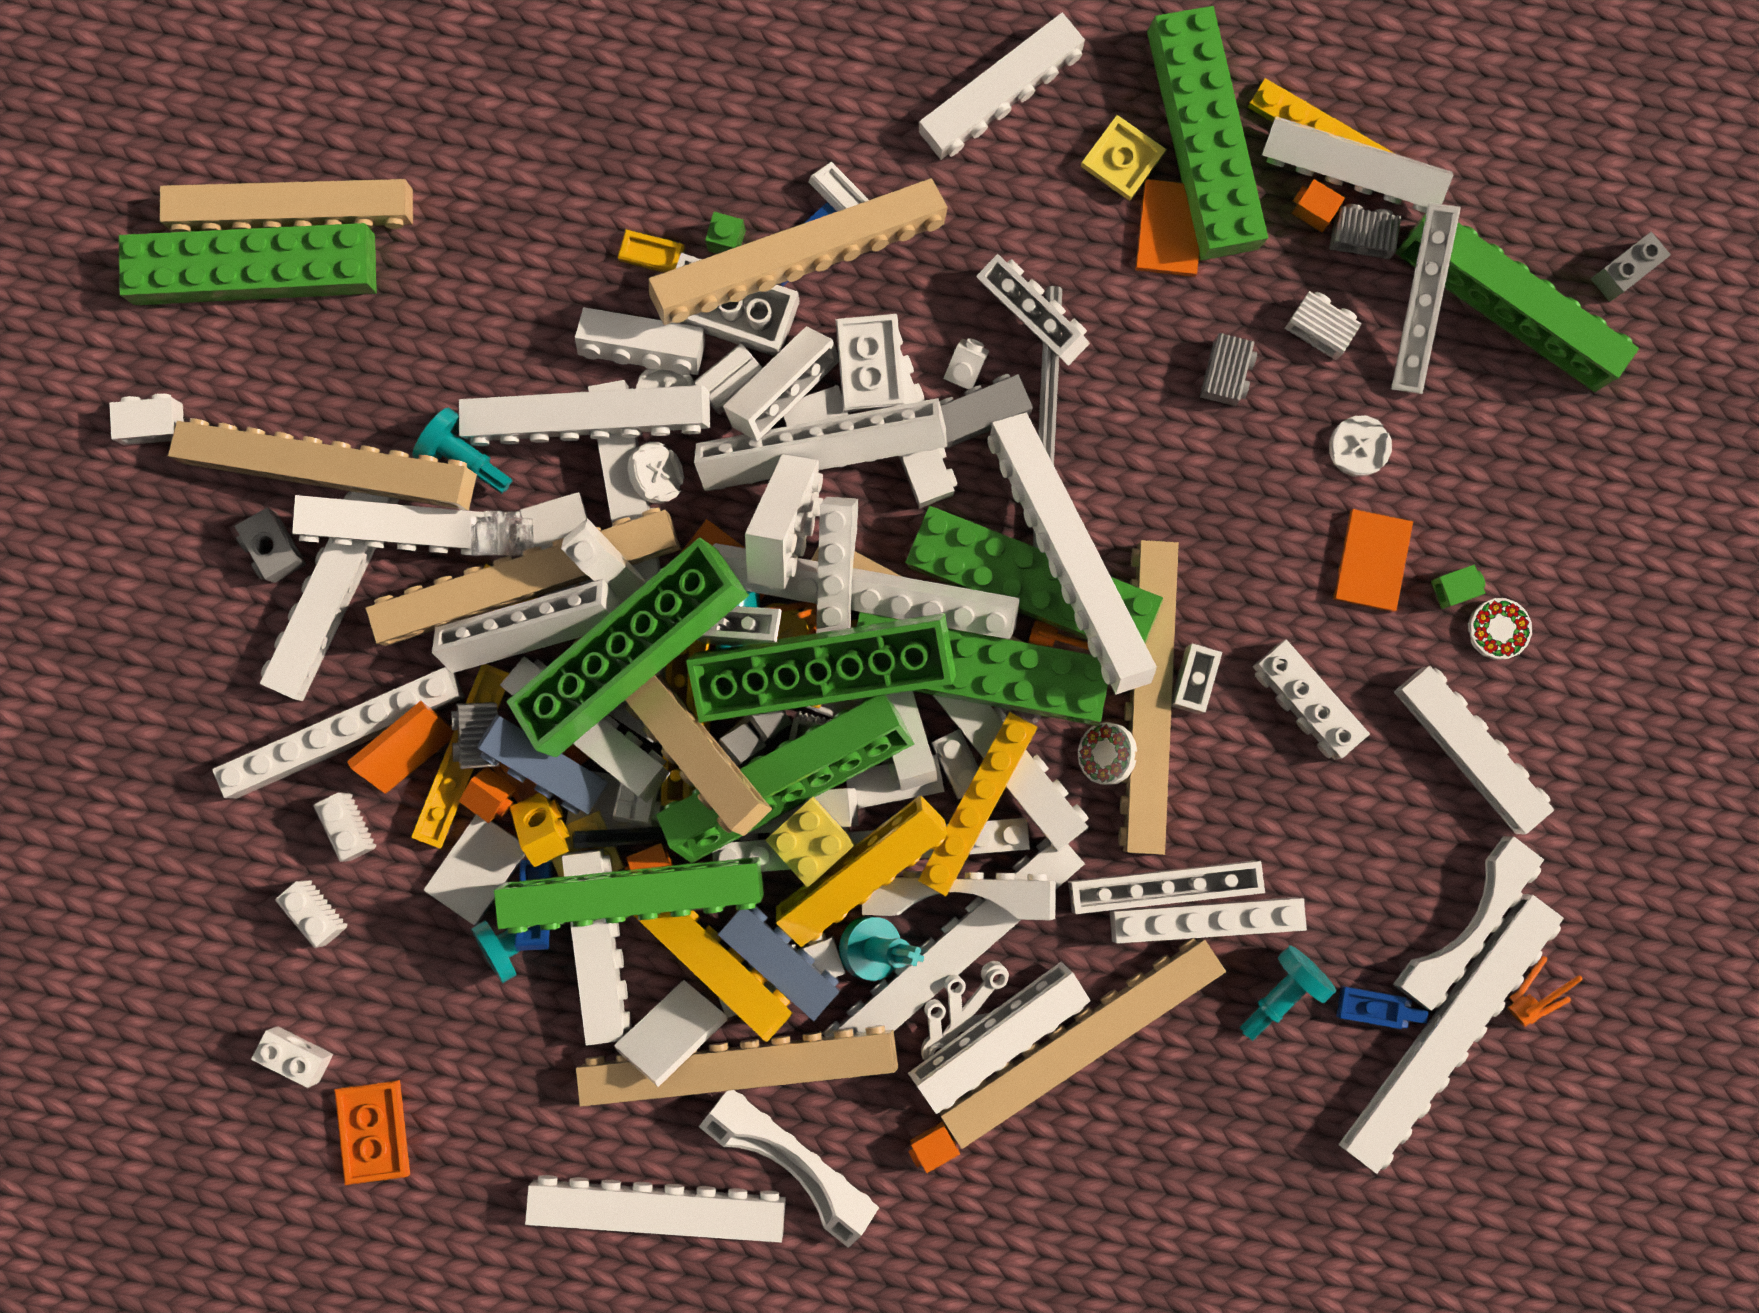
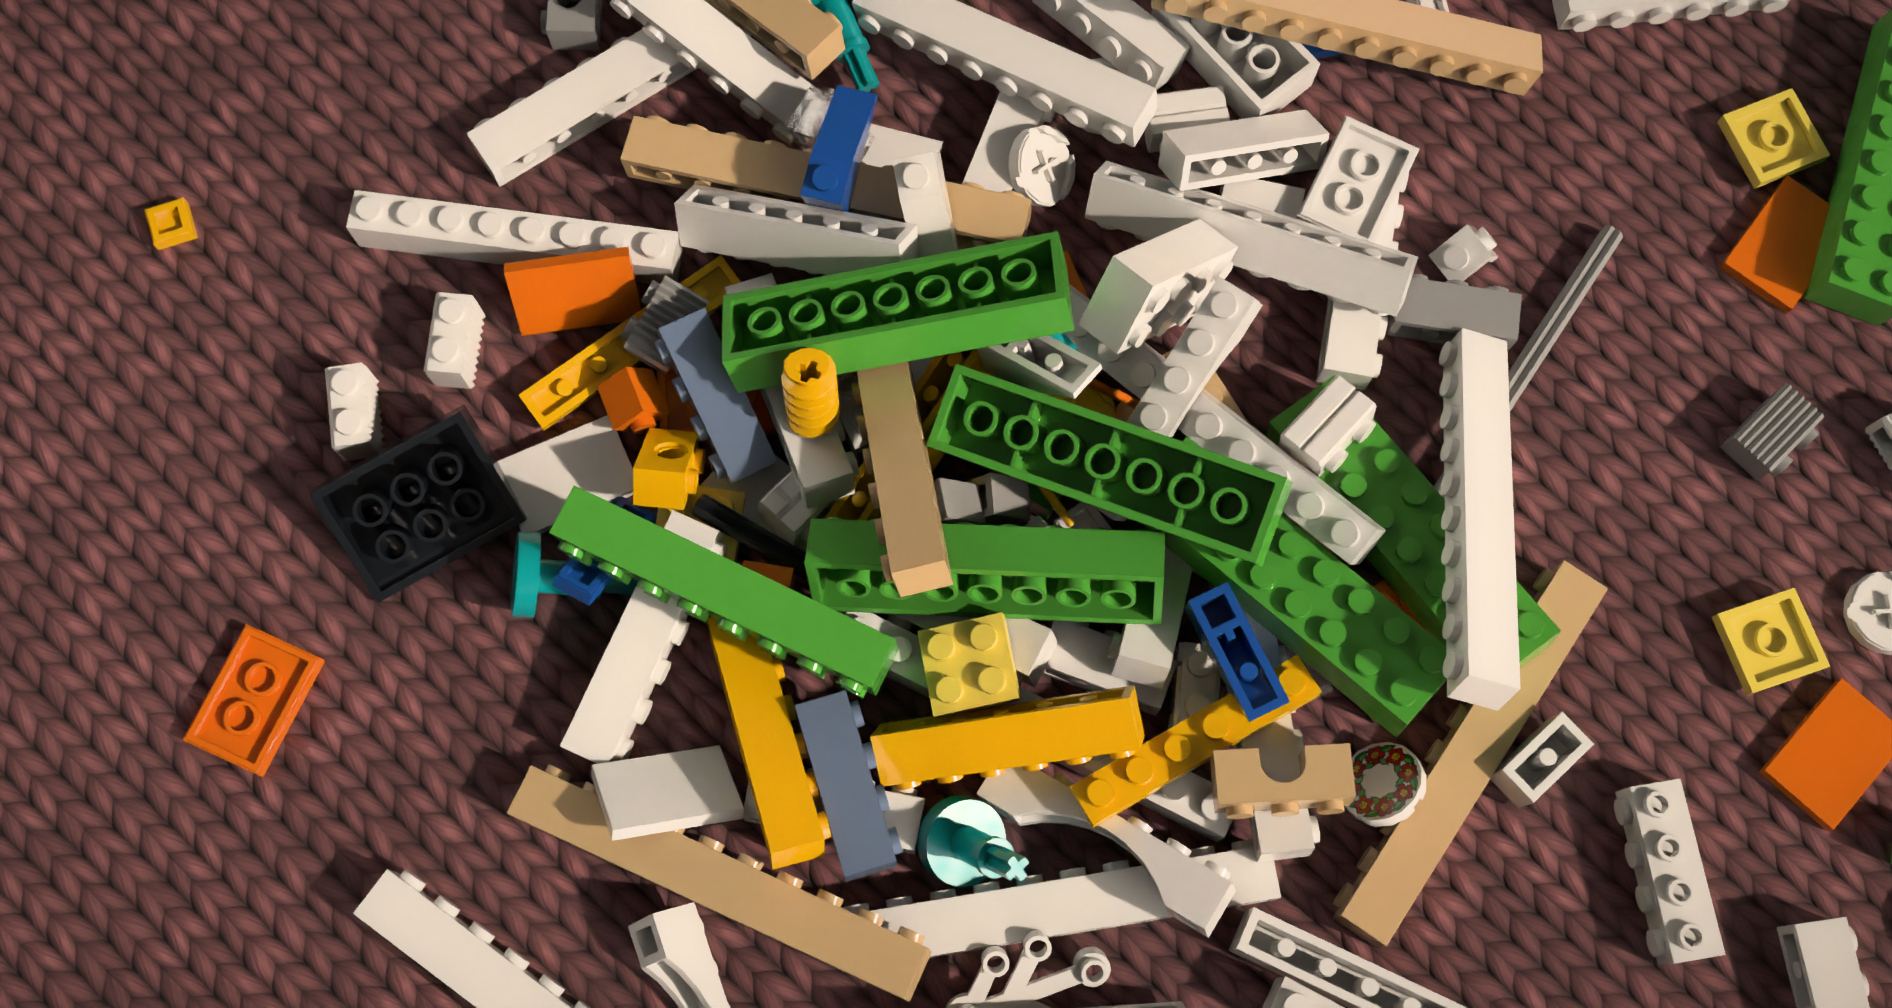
camera: 30 degrees right, 10 degrees down
white brick [251,1026,333,1088] -> none
white brick [976,254,1090,366] -> none
none -> yellow tile [144,197,198,250]
none -> black slope [309,404,527,603]
none -> yellow piece [781,348,840,438]
none -> blue slope [800,85,878,212]
none -> blue slope [1184,582,1290,722]
none -> tan arch [1210,743,1356,819]
none -> white brick [1279,375,1377,478]
none -> light yellow plate [1712,588,1830,696]

